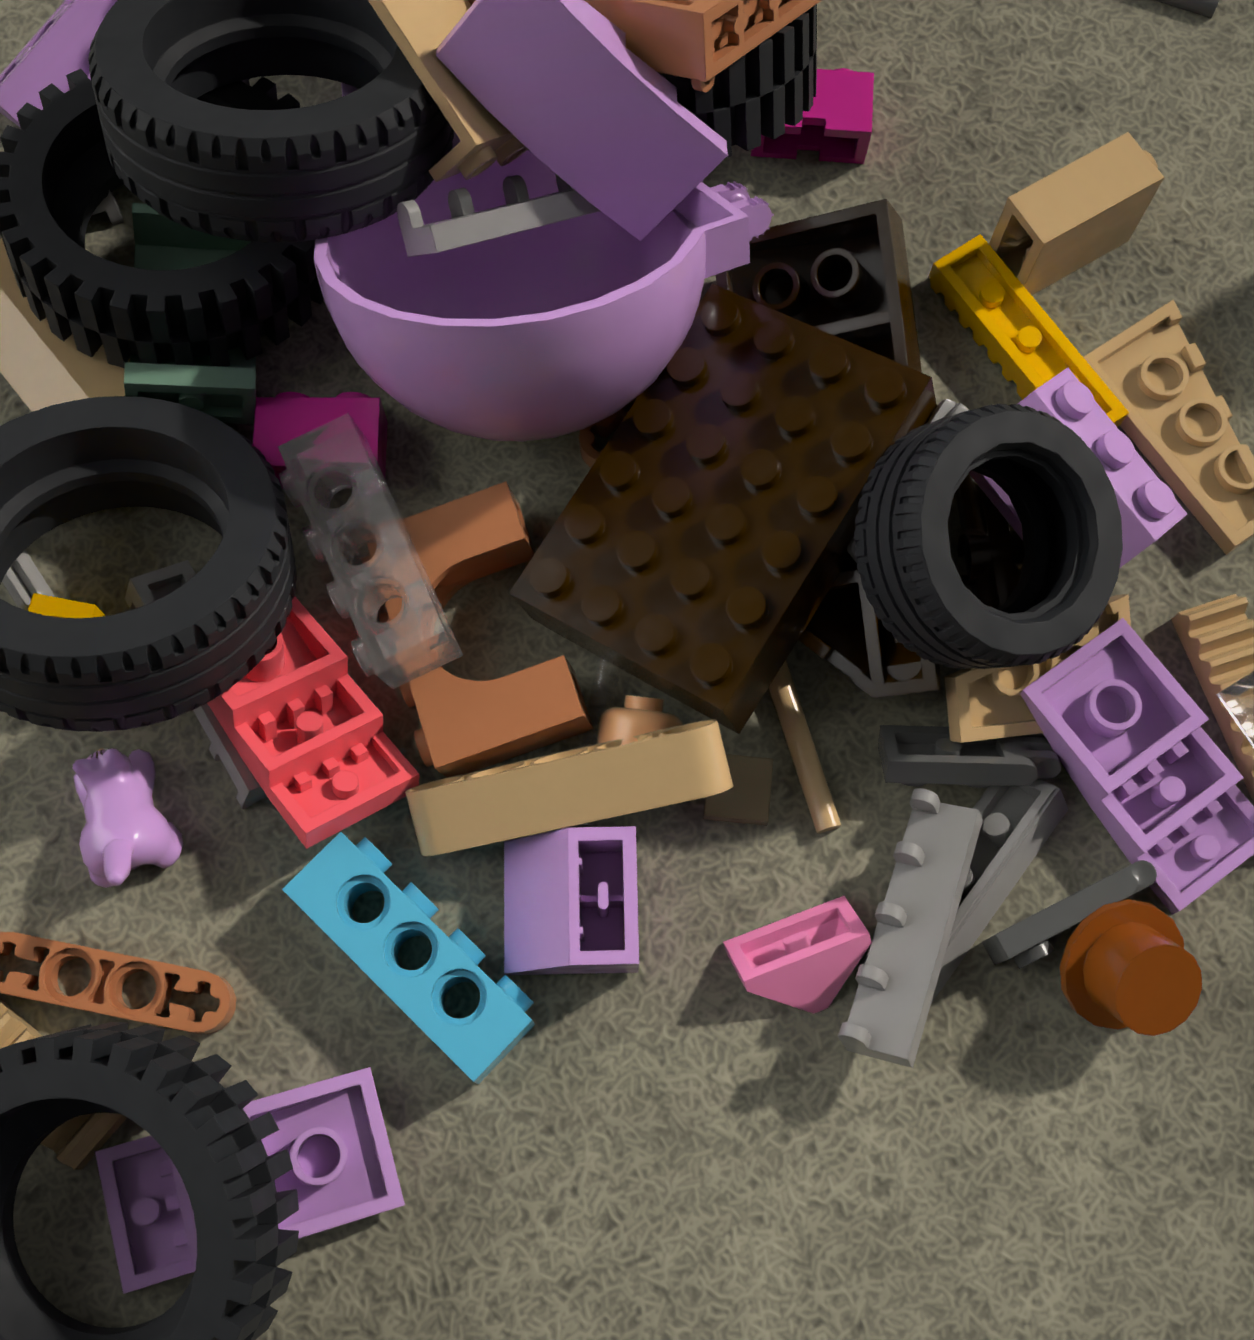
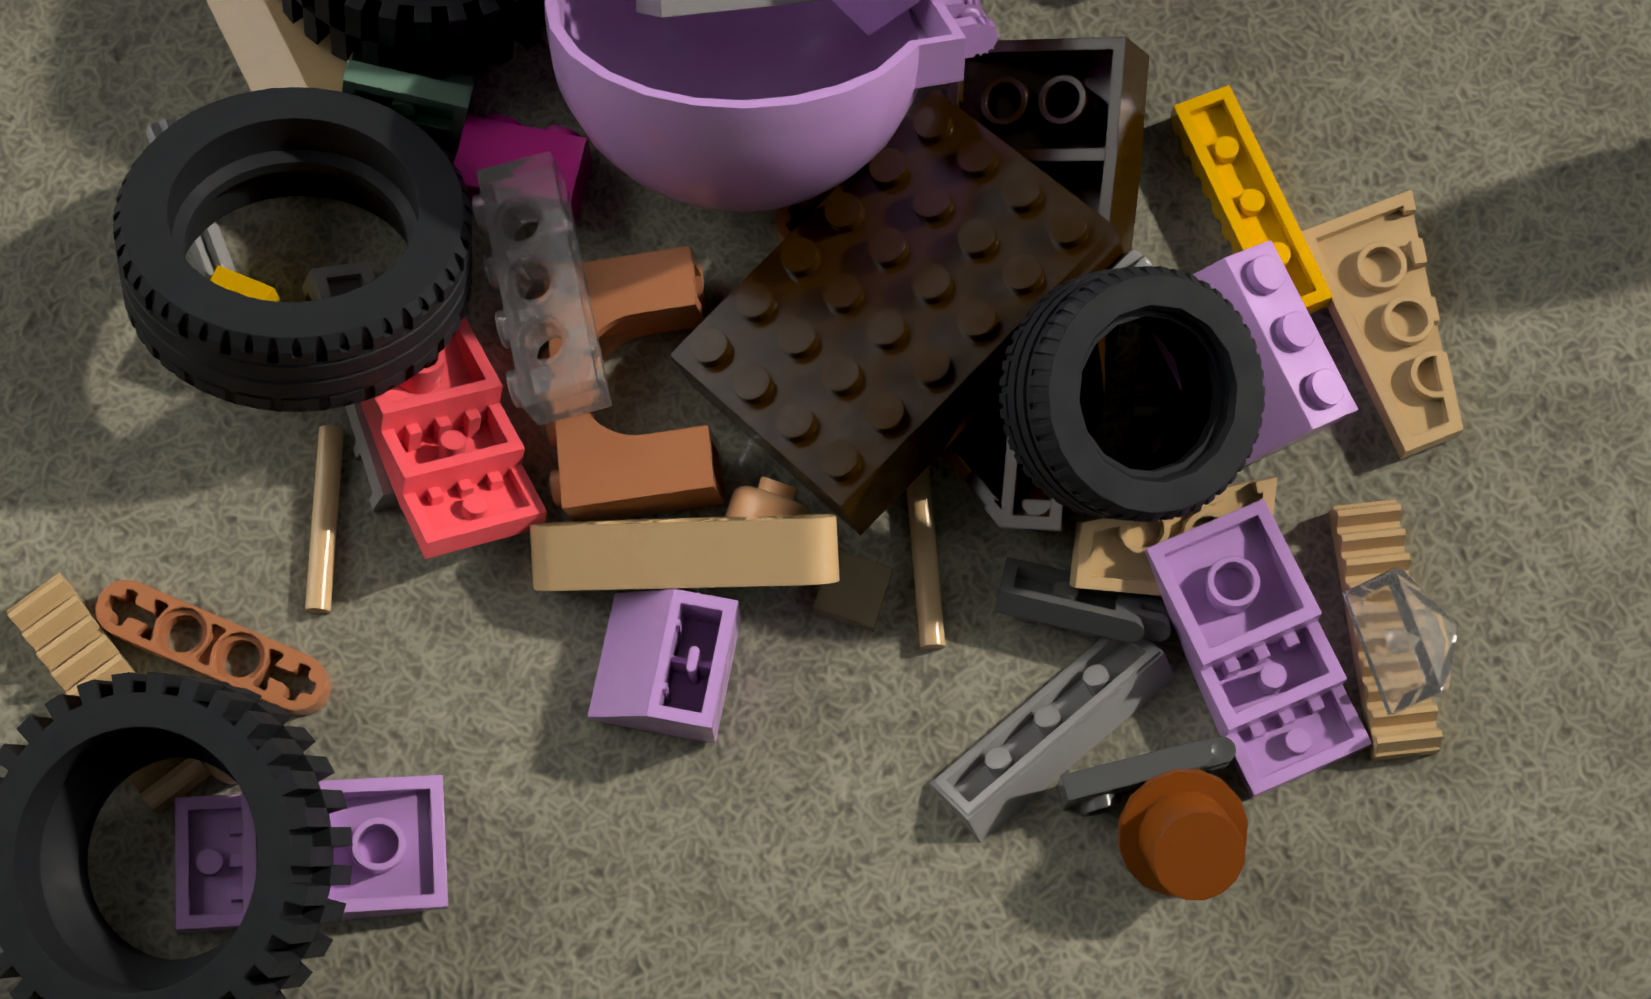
camera: 15 degrees right, 0 degrees up
lavender animal [72,748,183,888] -> none
medium azure brick [282,832,535,1084] -> none
bright pink slope [723,896,872,1014] -> none
light grey hinge [838,788,983,1068] -> none
tan brick [989,132,1165,295] -> none
none -> tan bar [305,425,344,614]

